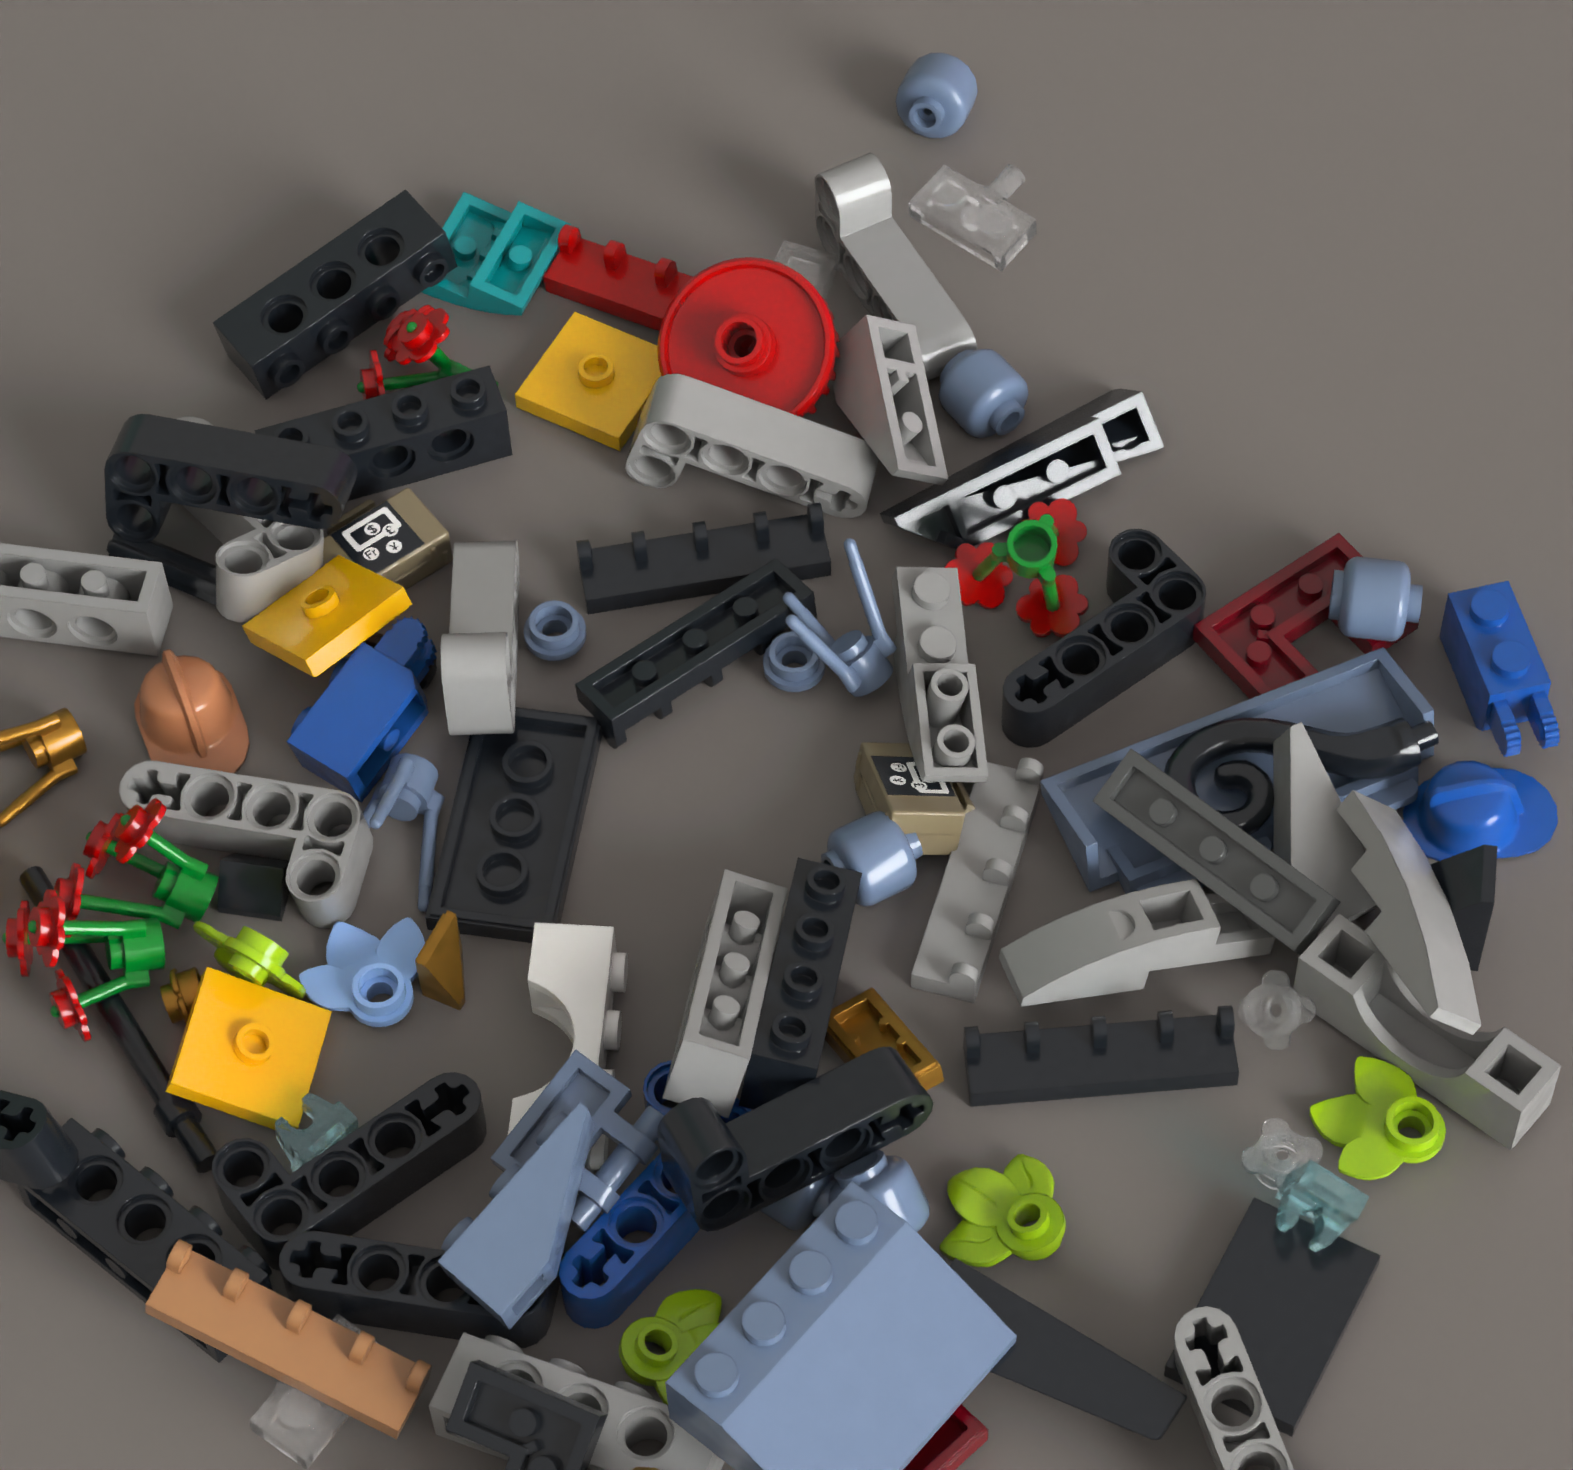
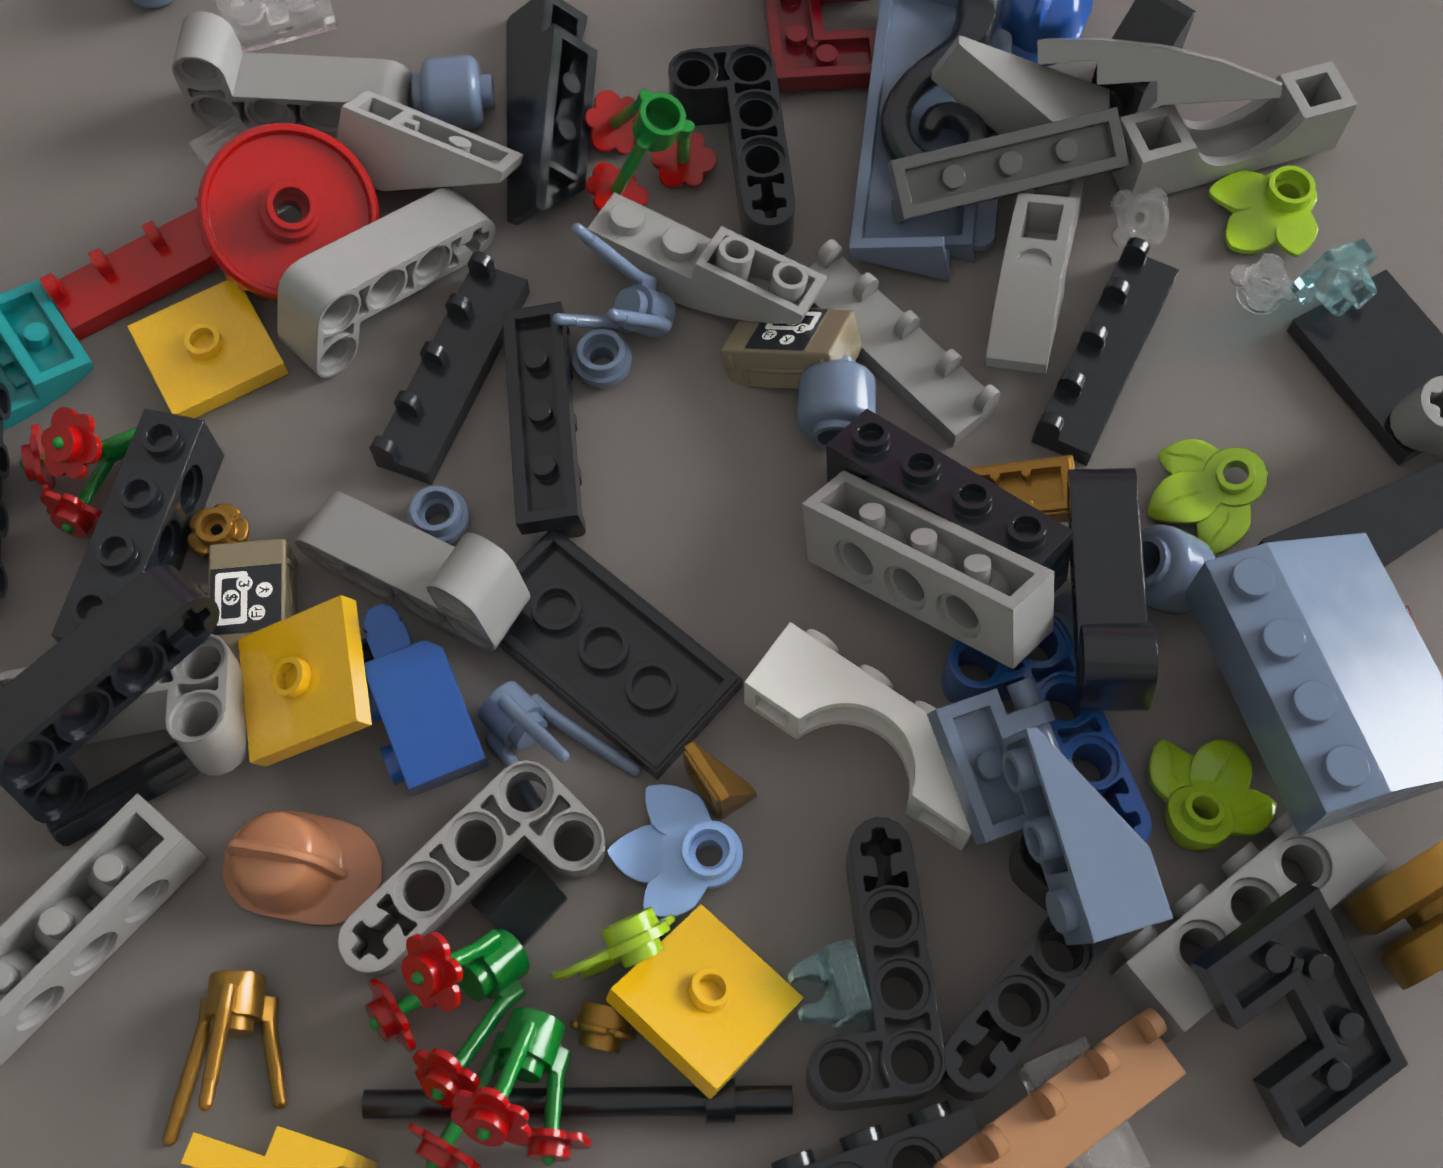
camera: 60 degrees left, 10 degrees up
none -> pearl gold plate [187,503,250,560]

